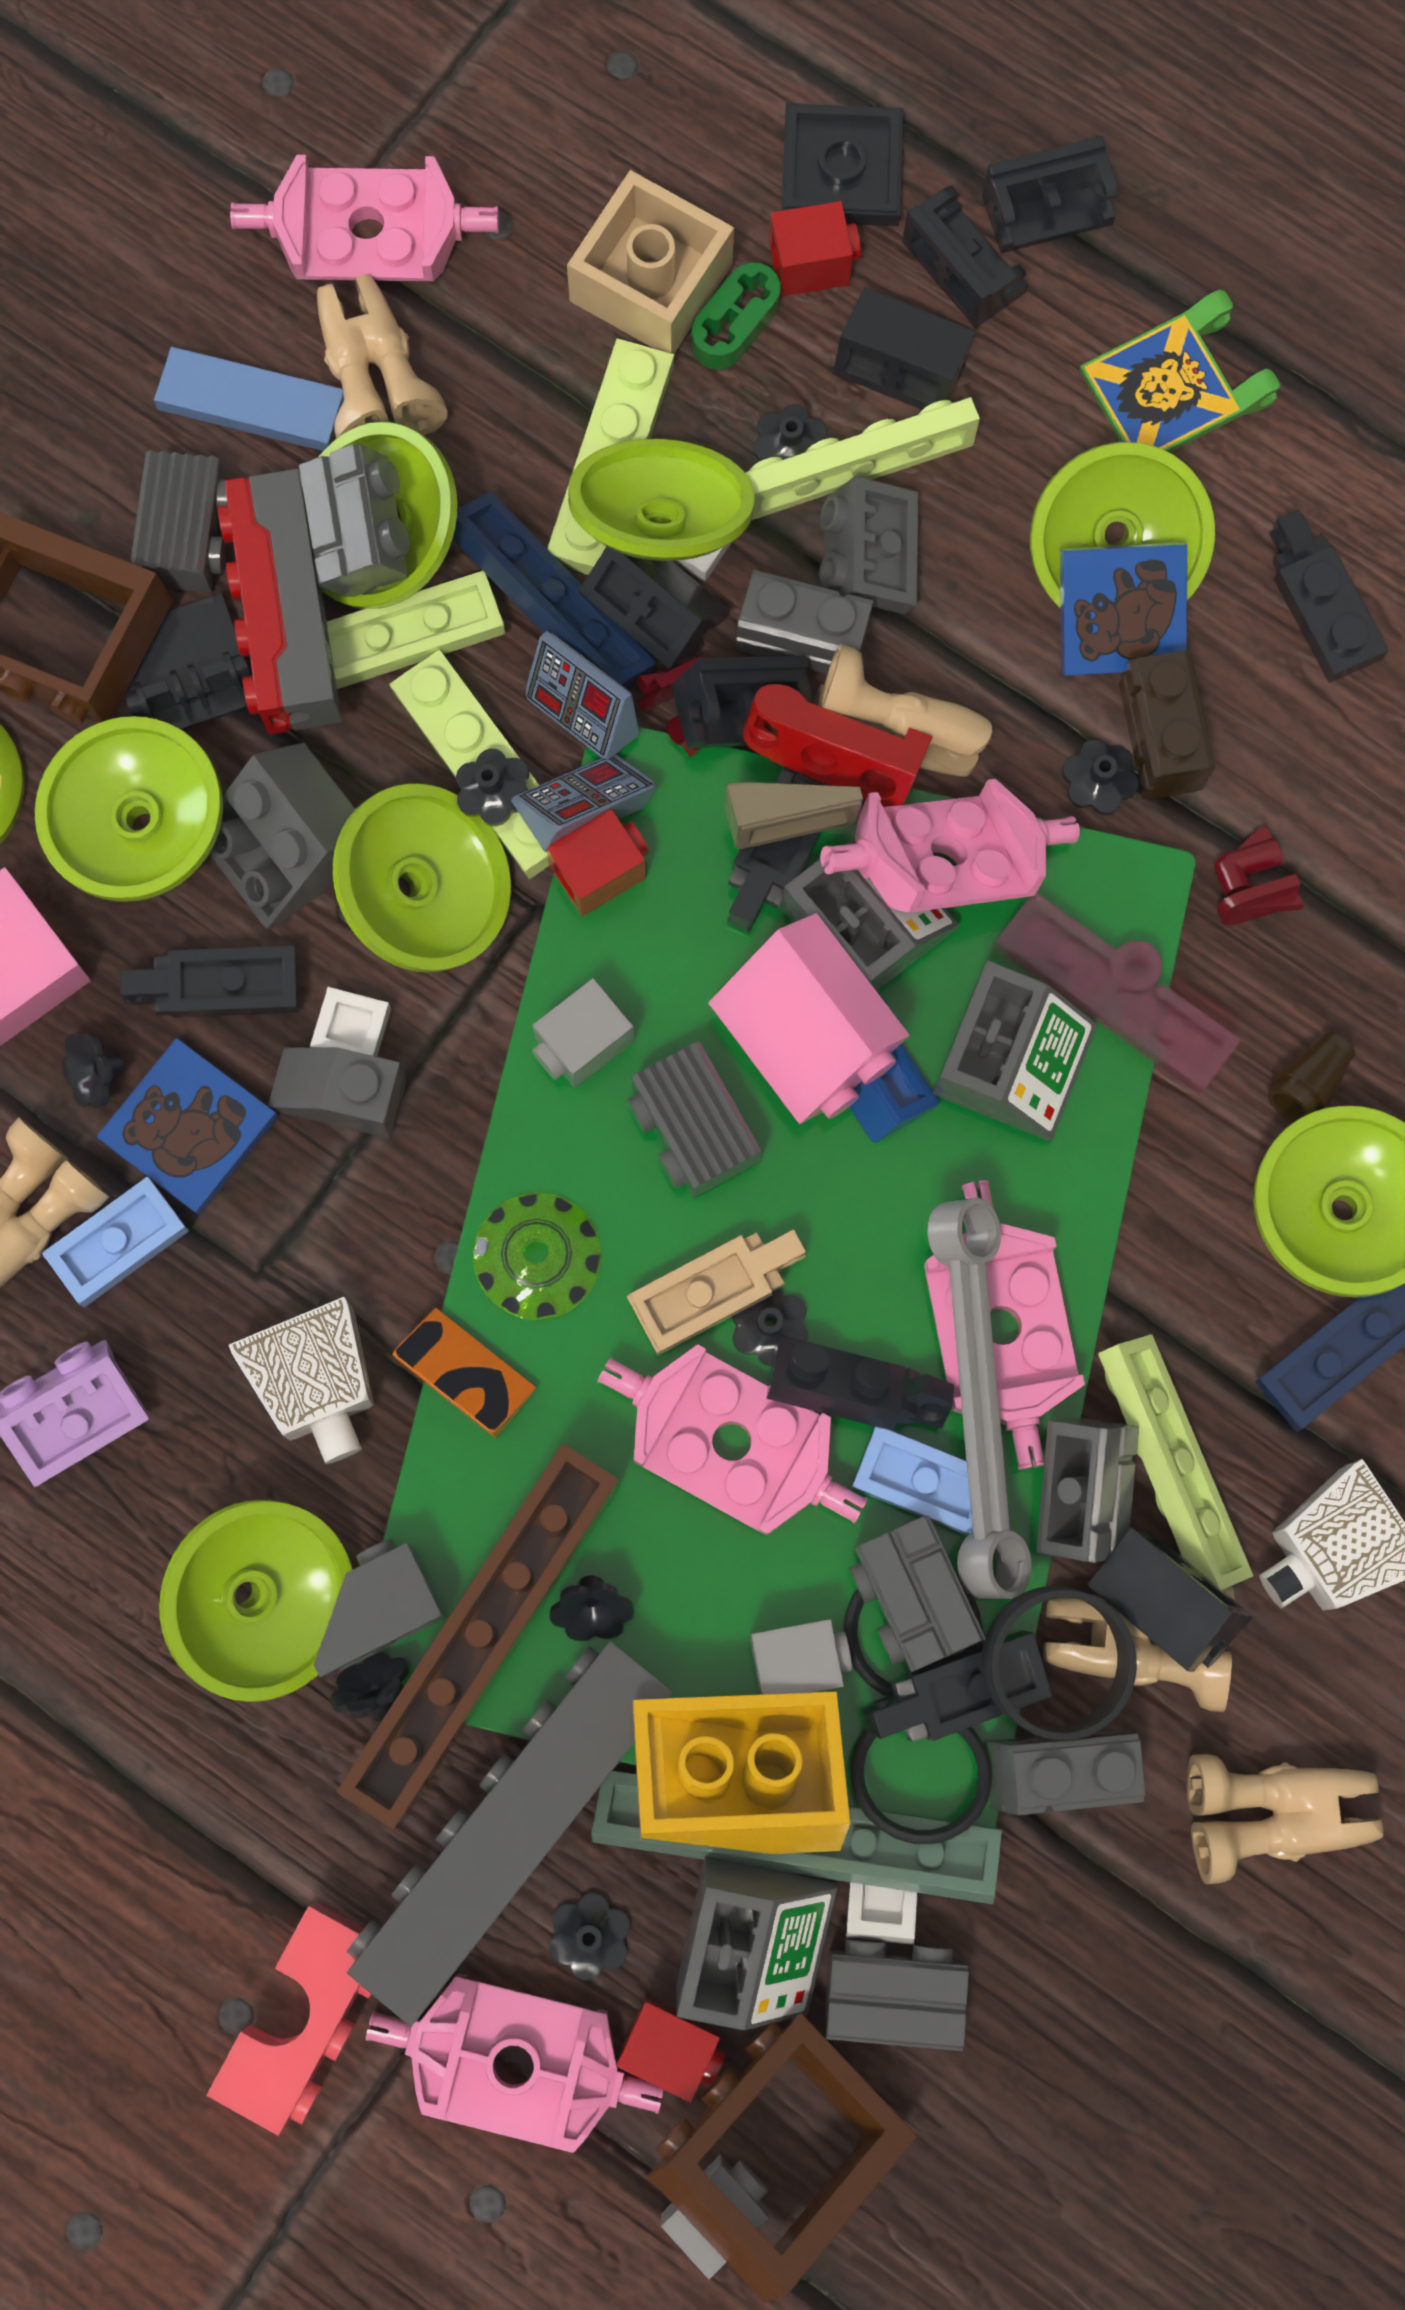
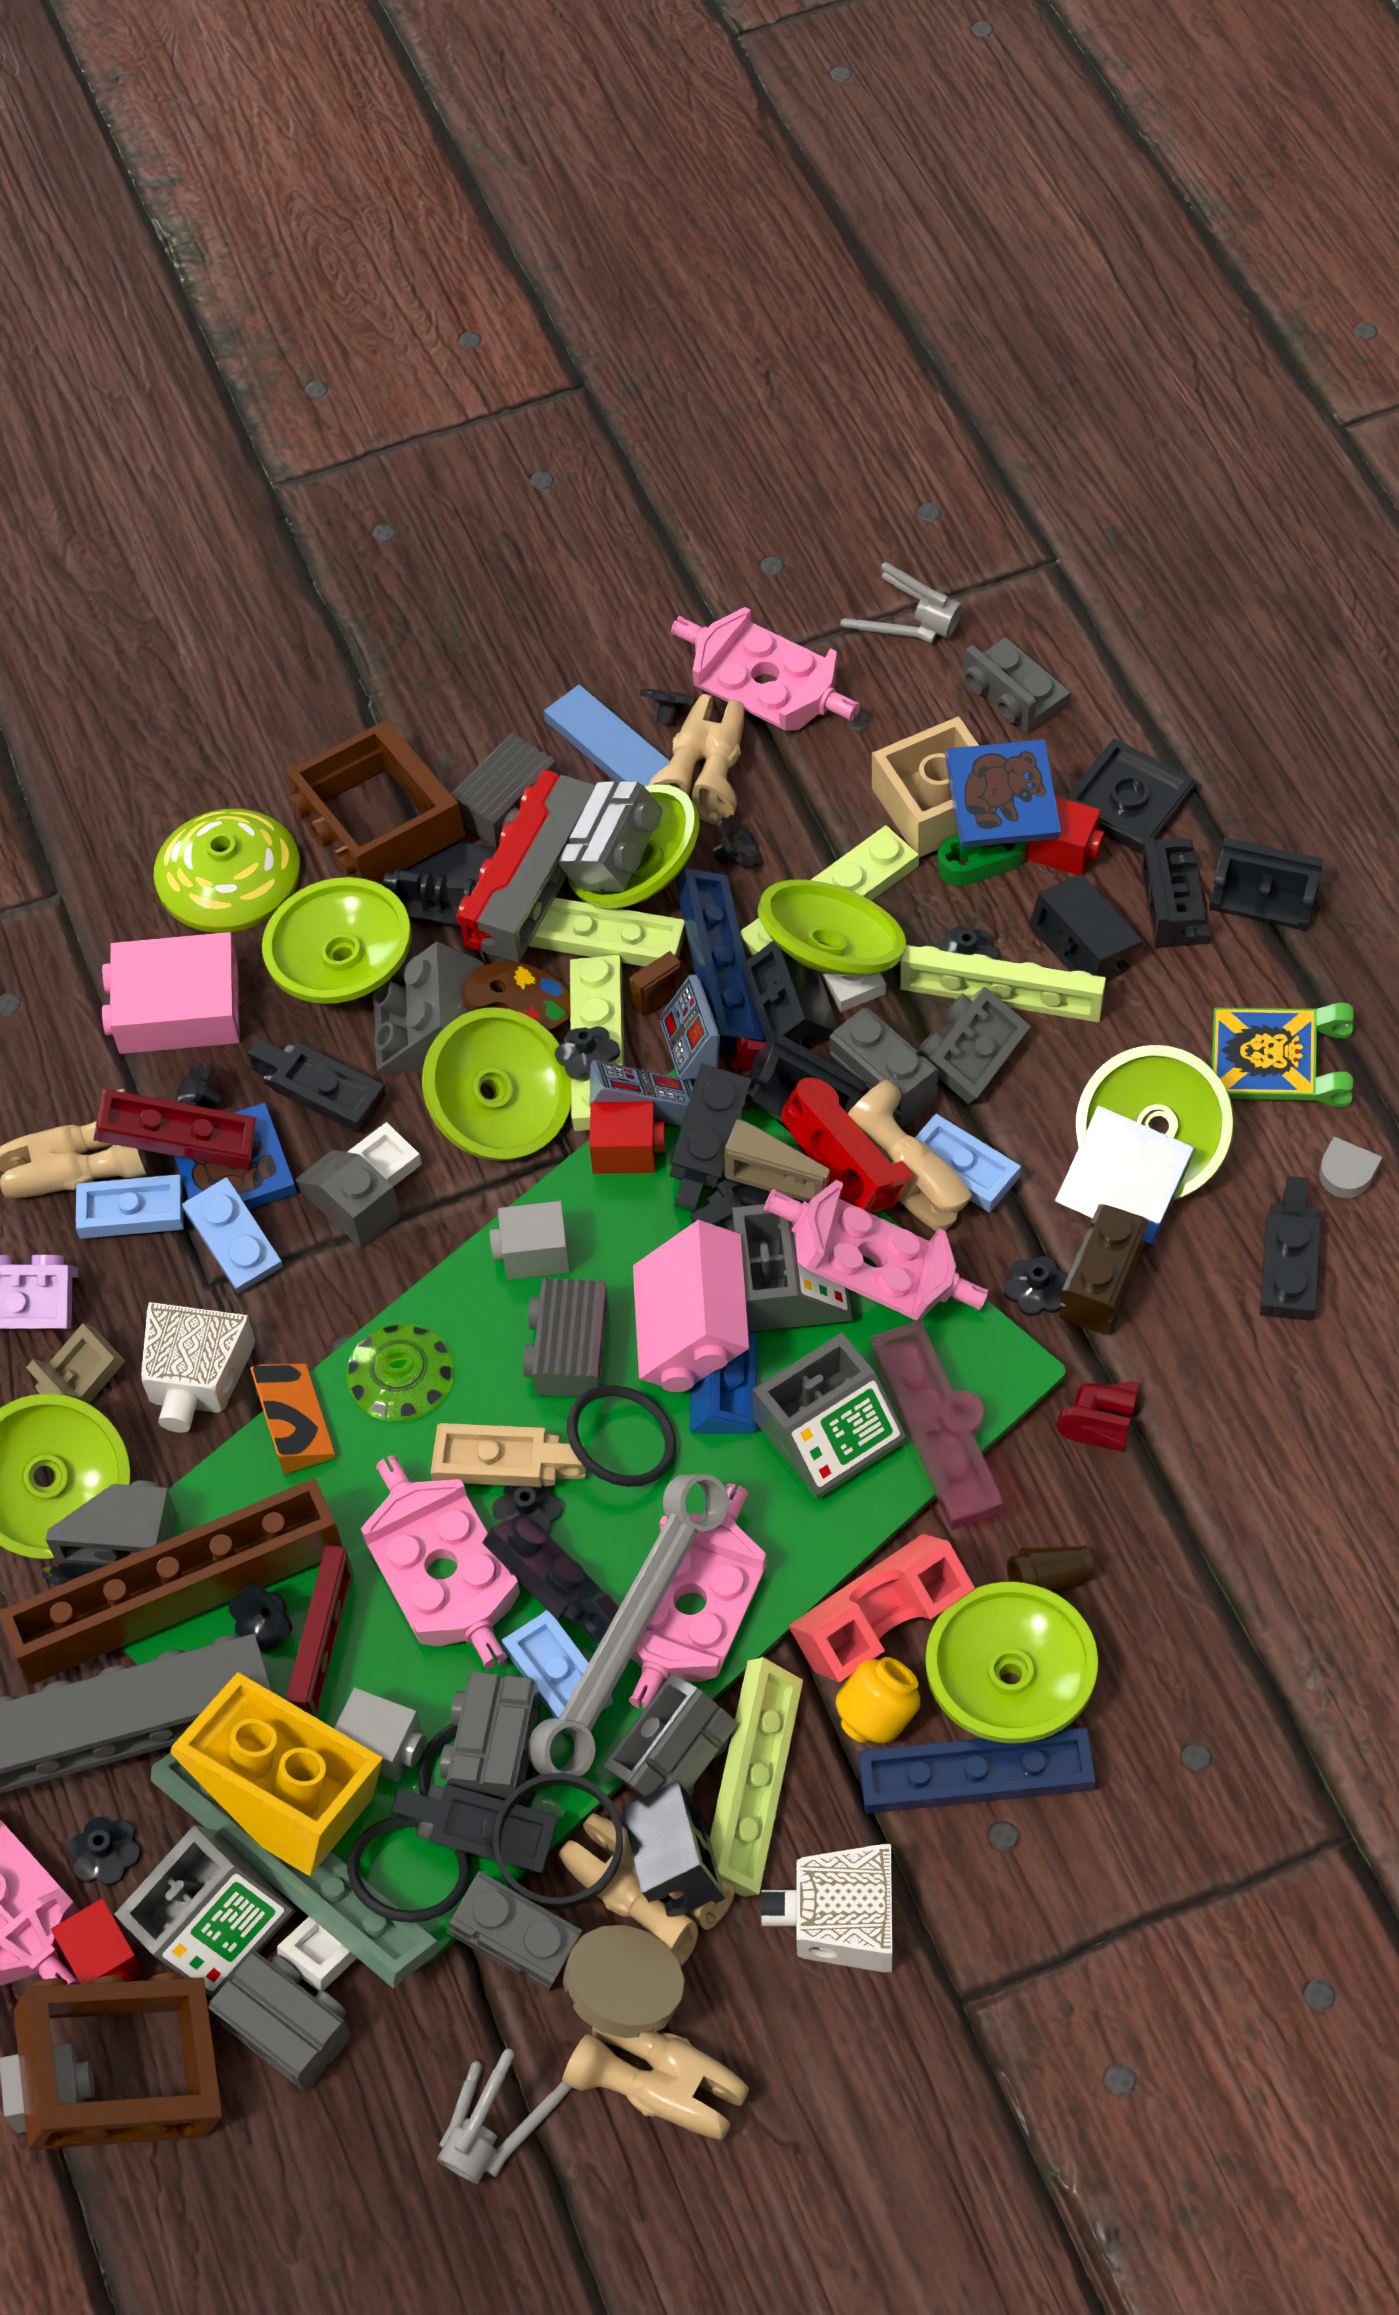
camera: 40 degrees right, 20 degrees down
none -> dark tan bracket [26,1323,125,1404]
none -> dark red tile [93,1088,257,1170]
none -> light blue plate [182,1177,283,1294]
none -> dark red tile [286,1545,353,1718]
none -> light grey plant [436,2049,572,2184]
none -> reddish brown piece [462,962,571,1033]
none -> dark tan tile [563,1925,685,2038]
none -> black tyre [566,1385,676,1487]
none -> reddish brown tile [630,951,683,1016]
none -> black plant [640,688,699,724]
none -> black hinge [669,1063,751,1213]
none -> black plant [712,815,762,870]
none -> coral arch [788,1534,975,1682]
none -> yellow head [835,1657,920,1743]
none -> light grey plant [840,562,963,644]
none -> light blue plate [915,1114,1021,1213]
none -> tile [945,739,1061,848]
none -> dark grey bracket [963,637,1071,735]
none -> light grey tile [1319,1137,1382,1198]

